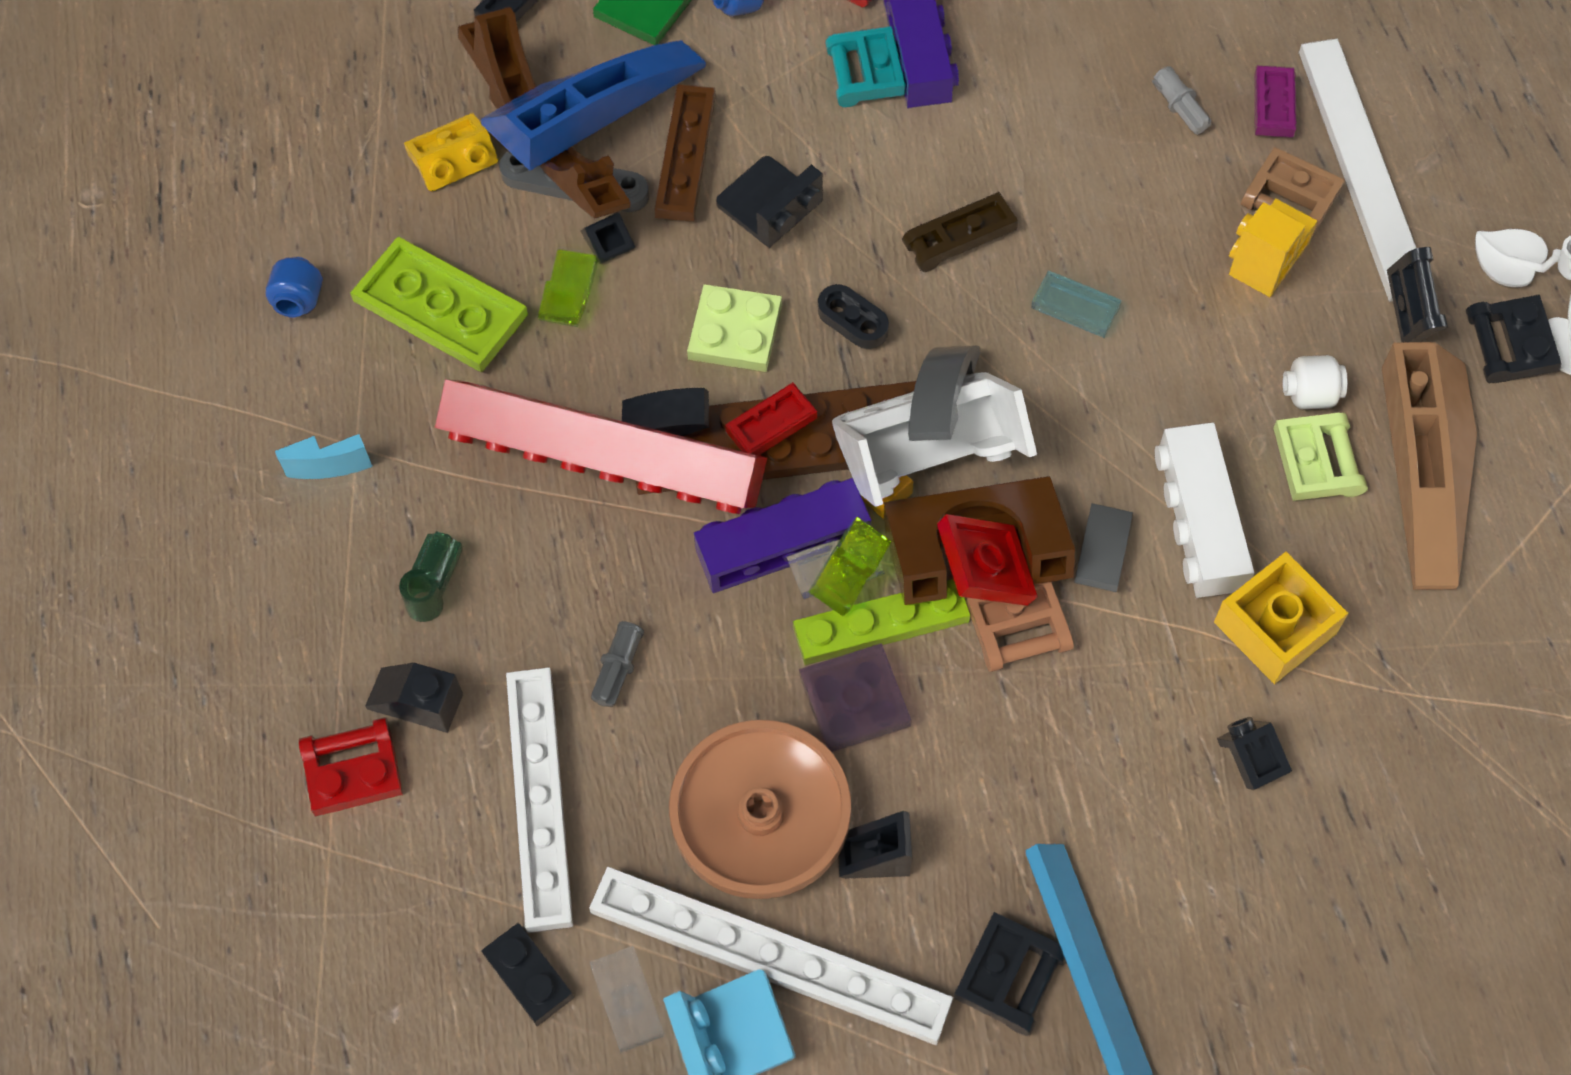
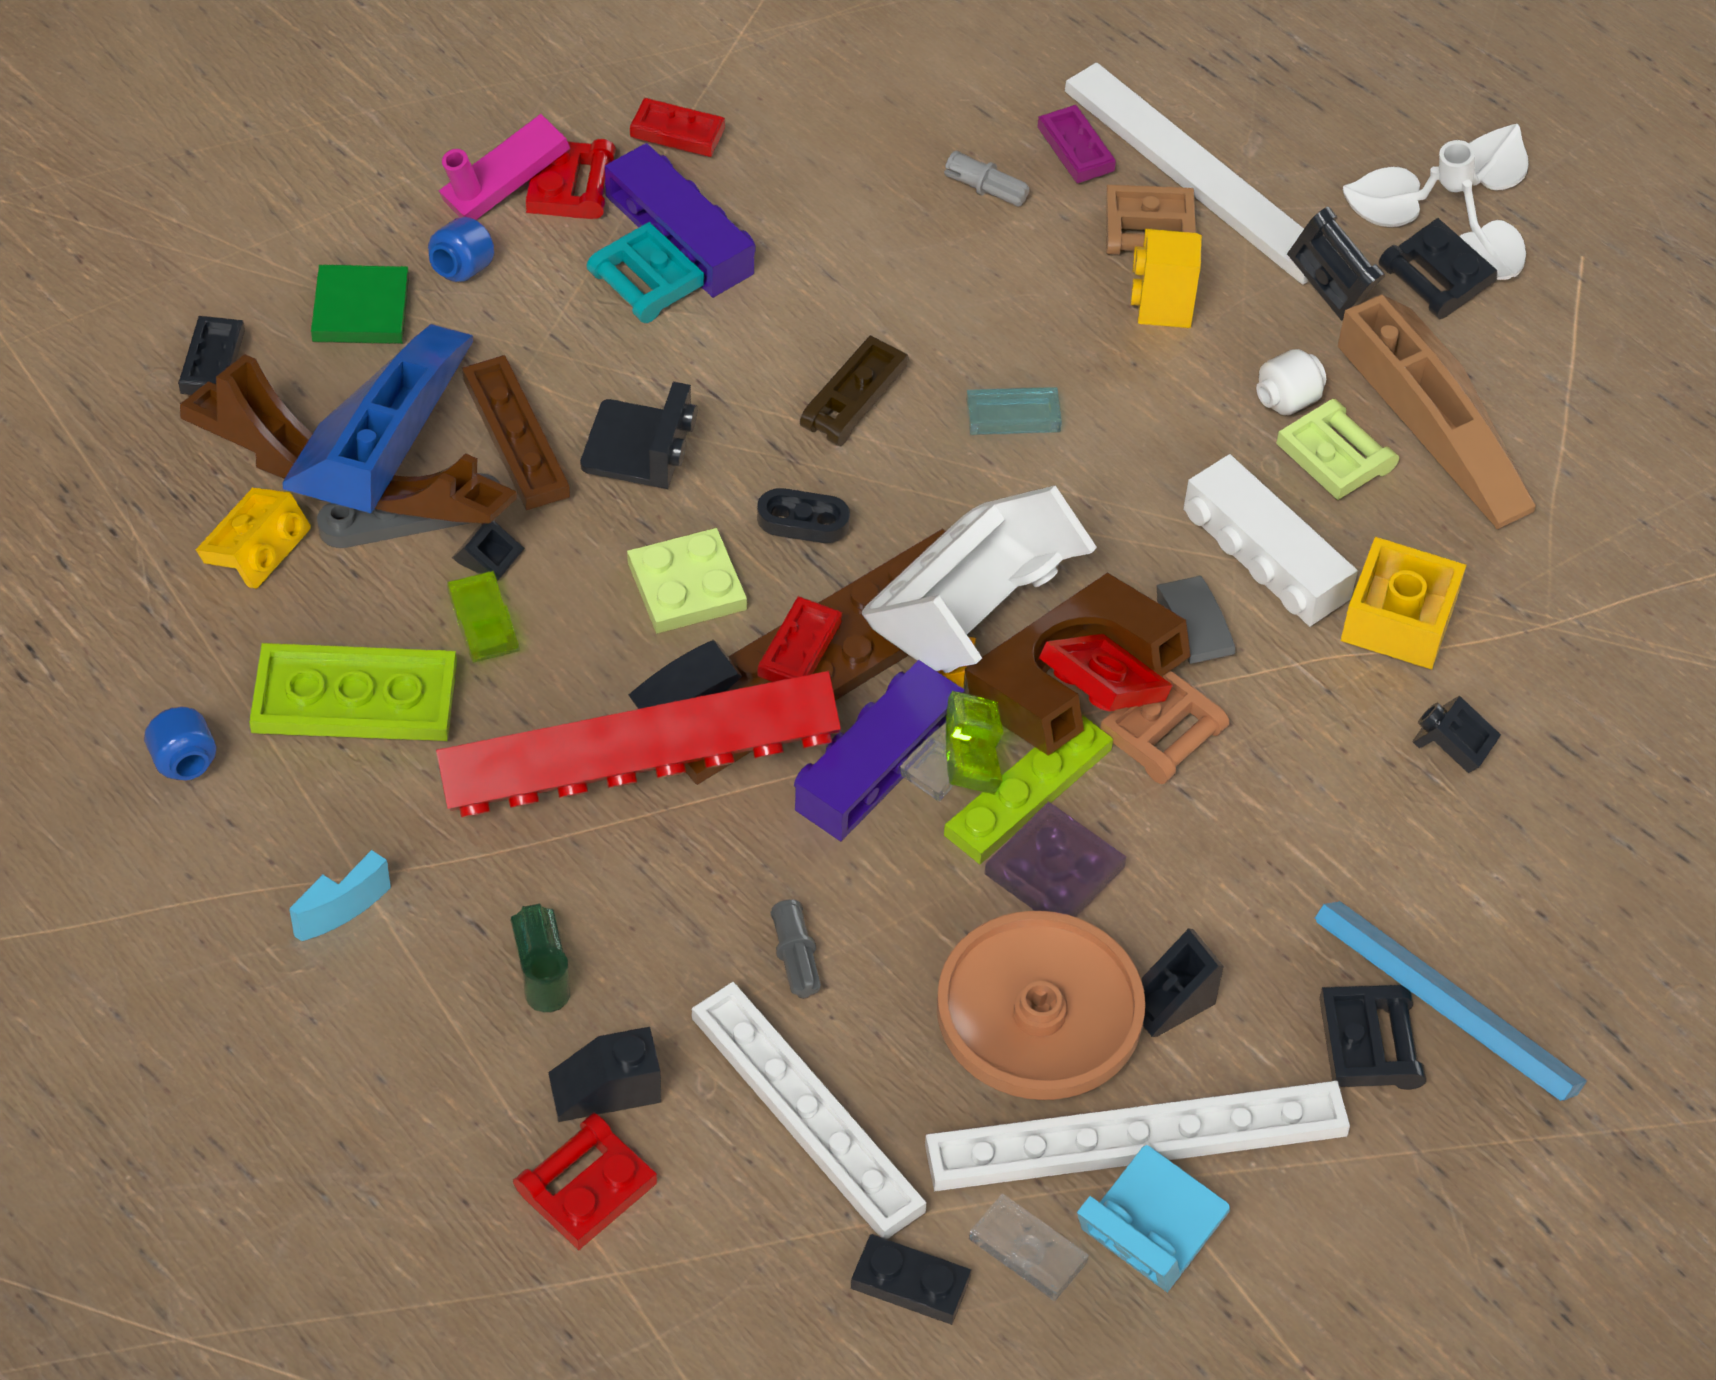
camera: 35 degrees left, 10 degrees down
dark grey slope [908,345,980,441] -> none

